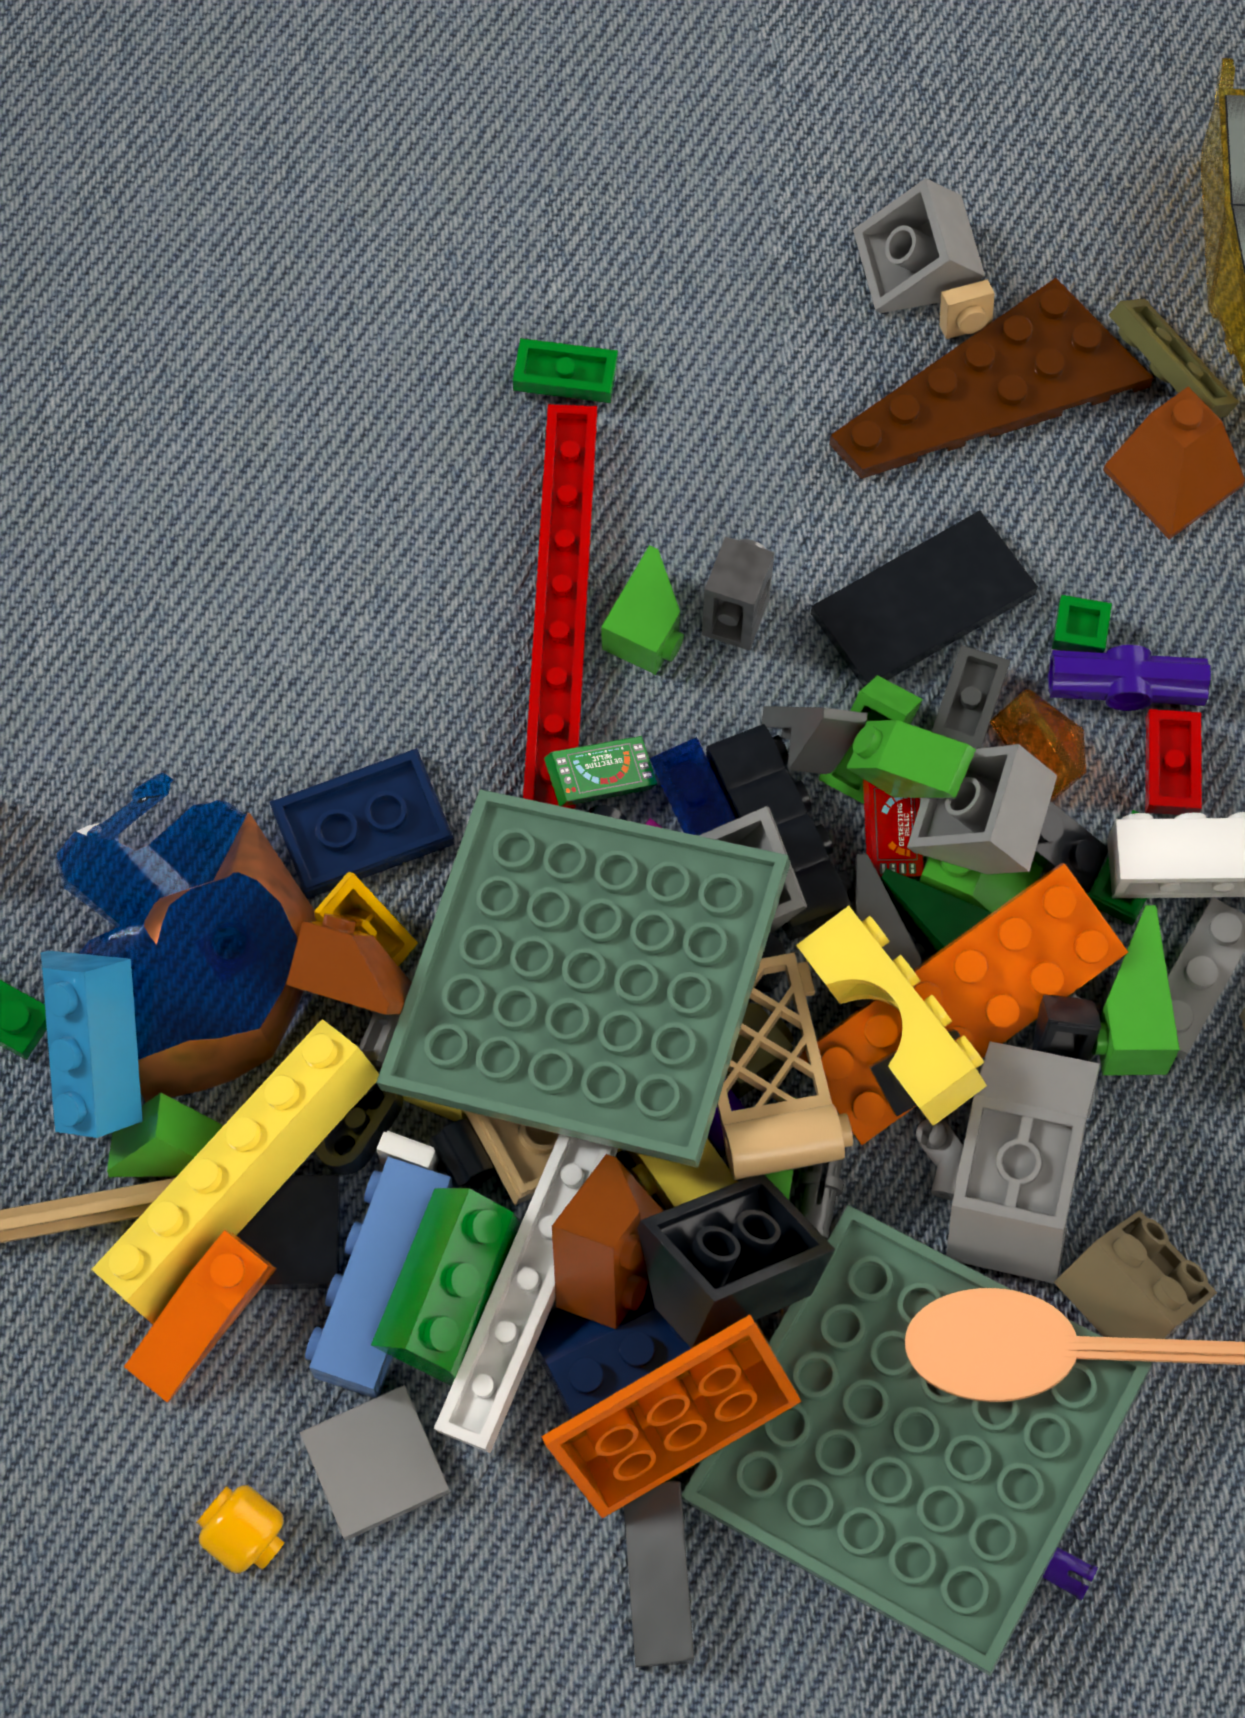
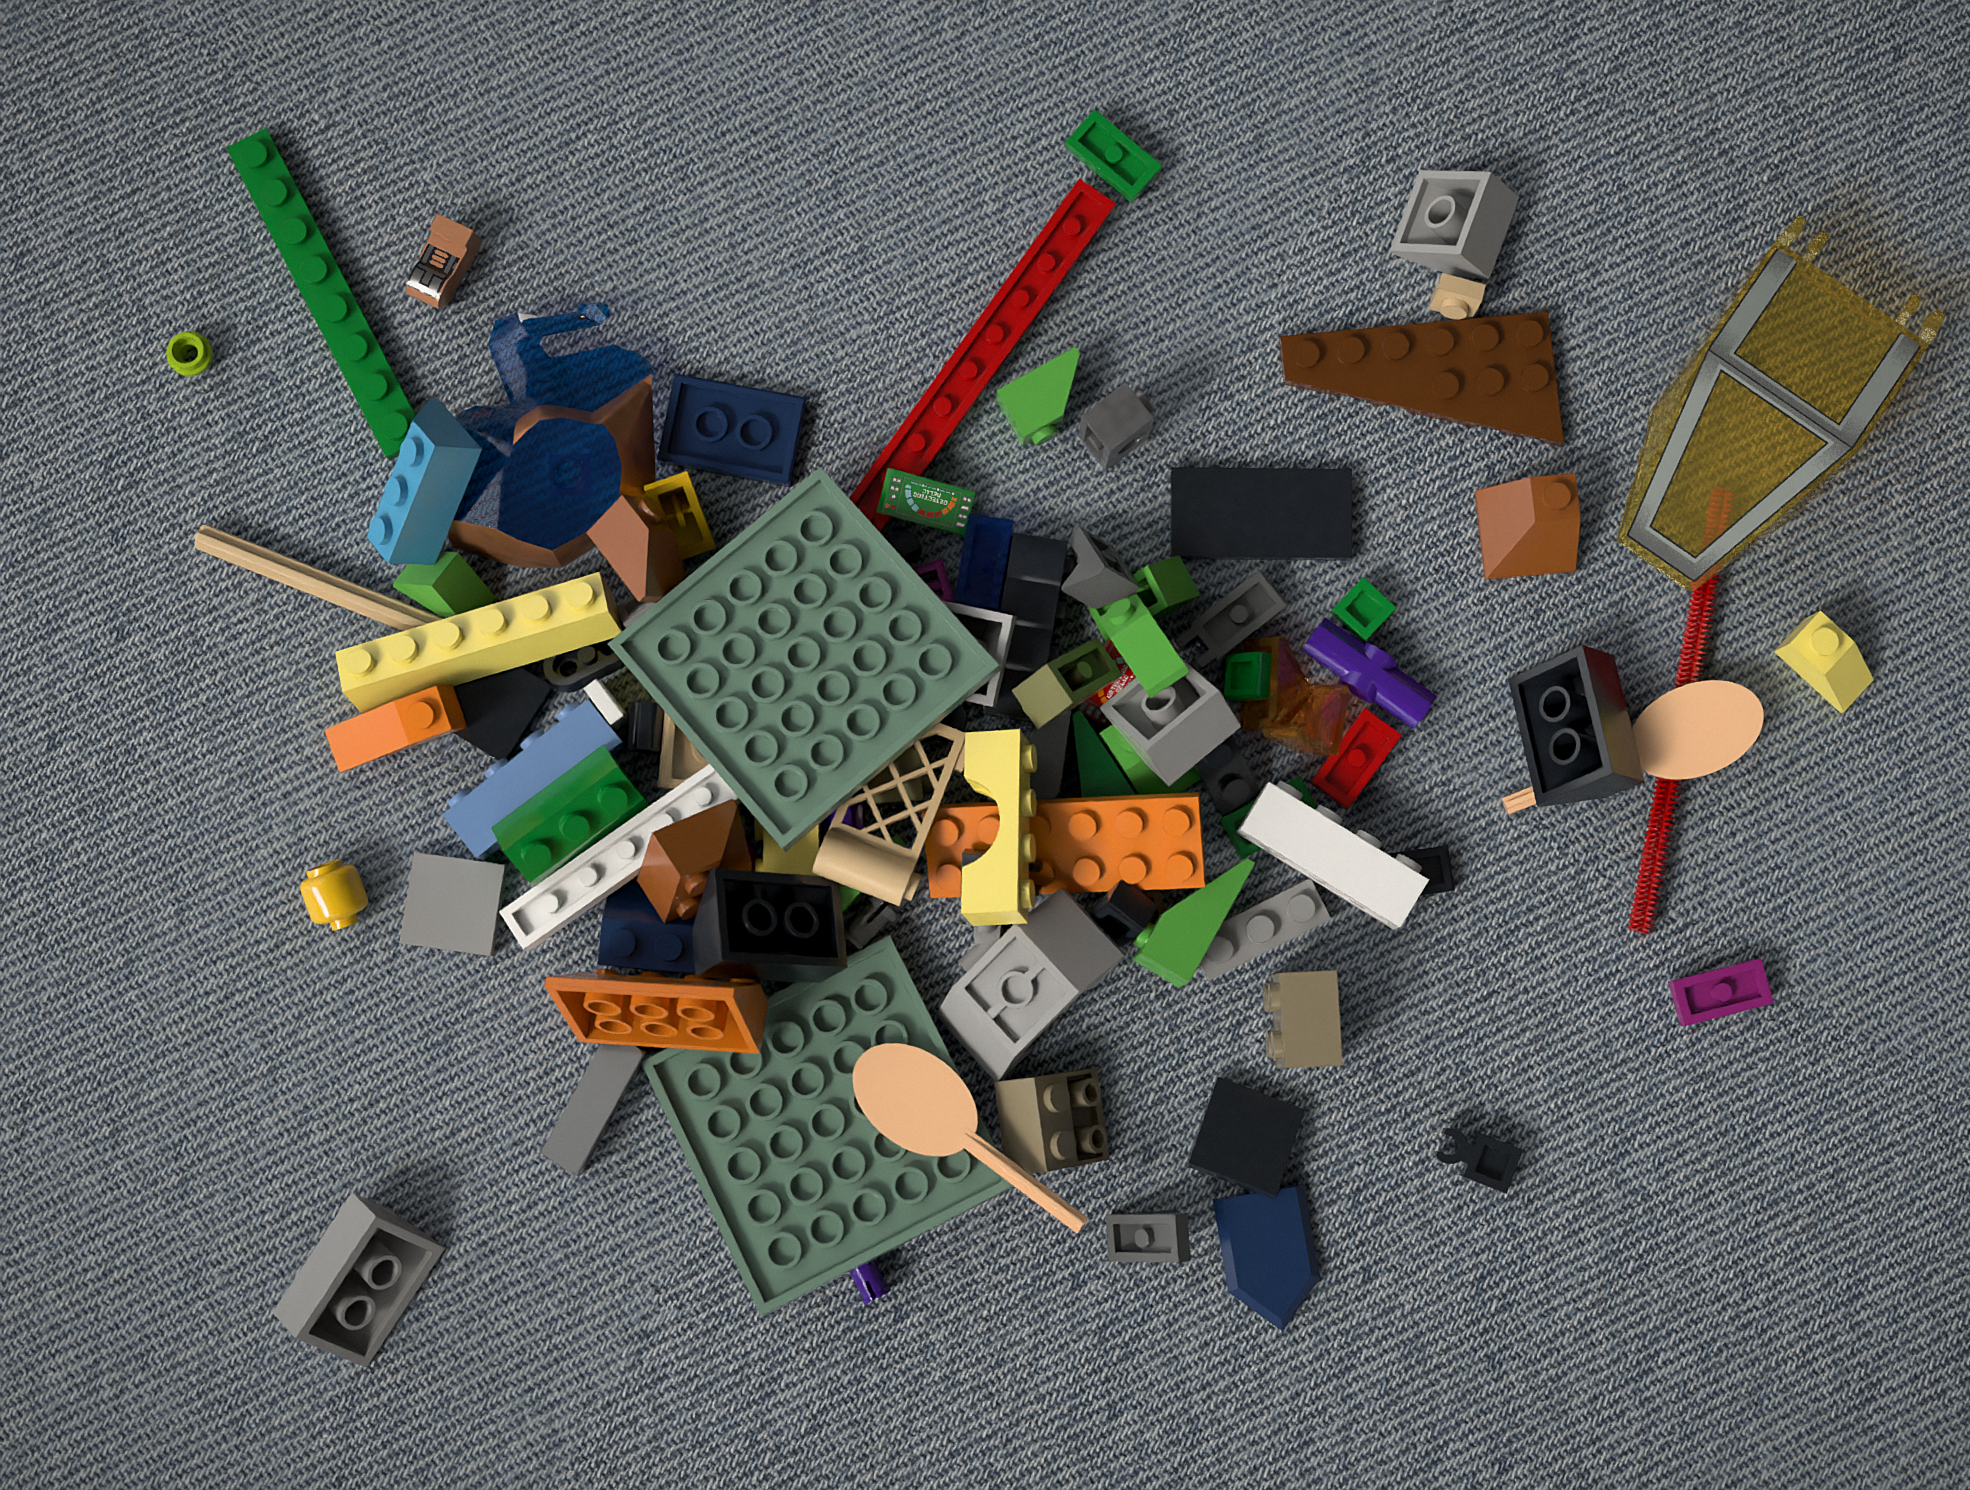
camera: 30 degrees right, 15 degrees up
olive plate [1108,299,1239,418] -> none
none -> olive slope [1012,637,1123,729]
none -> green tile [1224,651,1272,701]
none -> clear orange slope [1262,684,1350,756]

